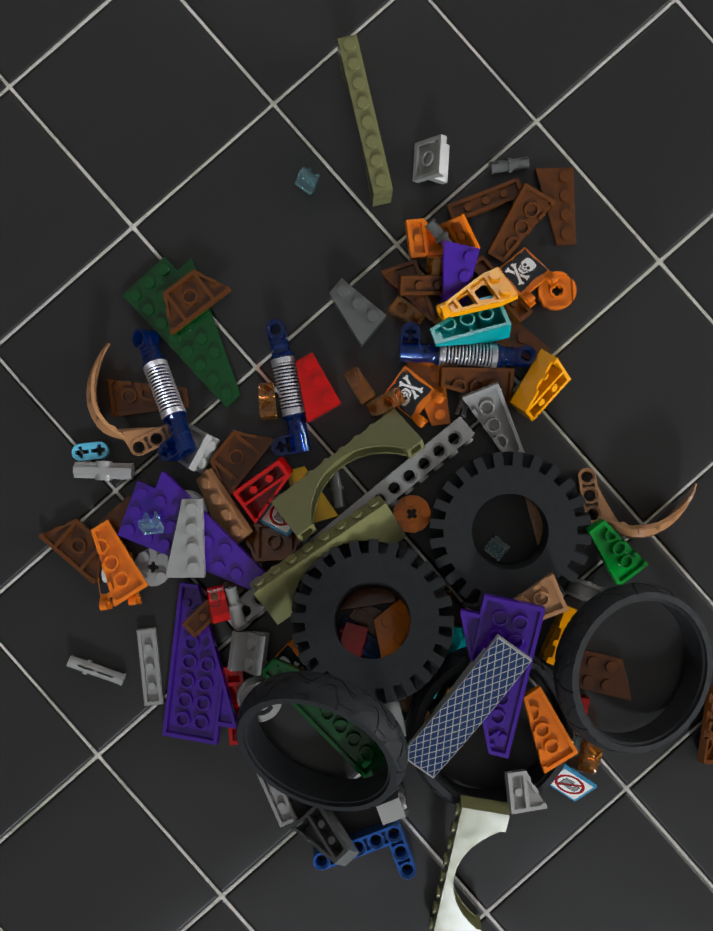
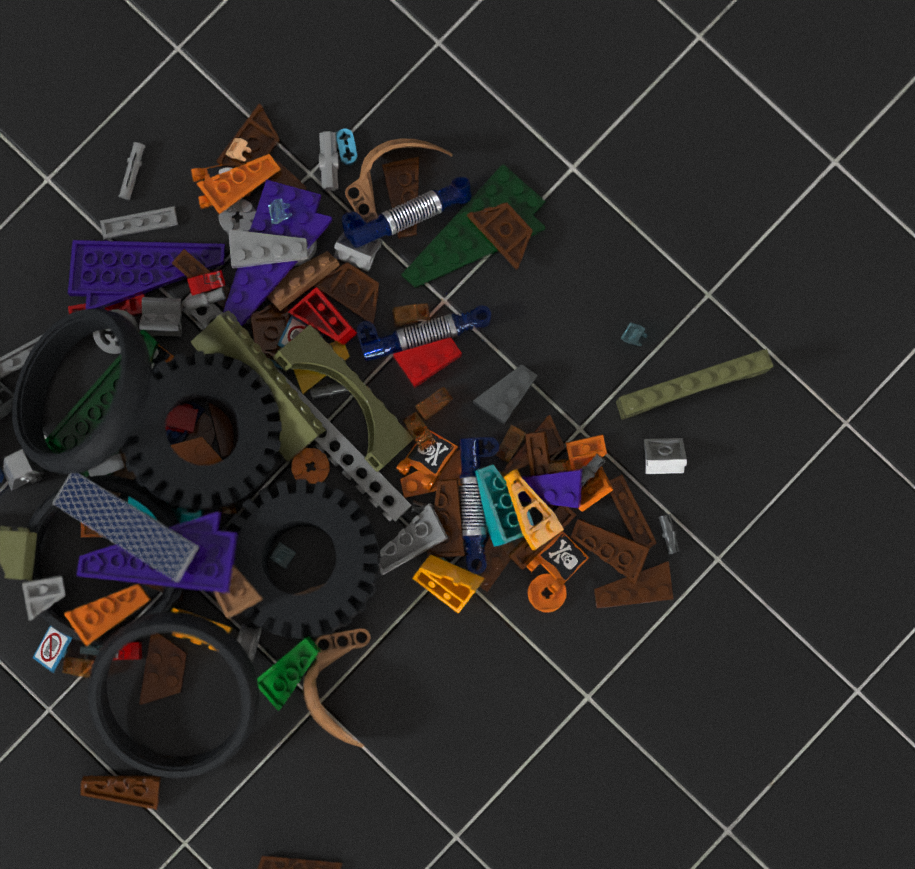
camera: 90 degrees right, 5 degrees down
none -> light nougat tile [226,138,251,161]

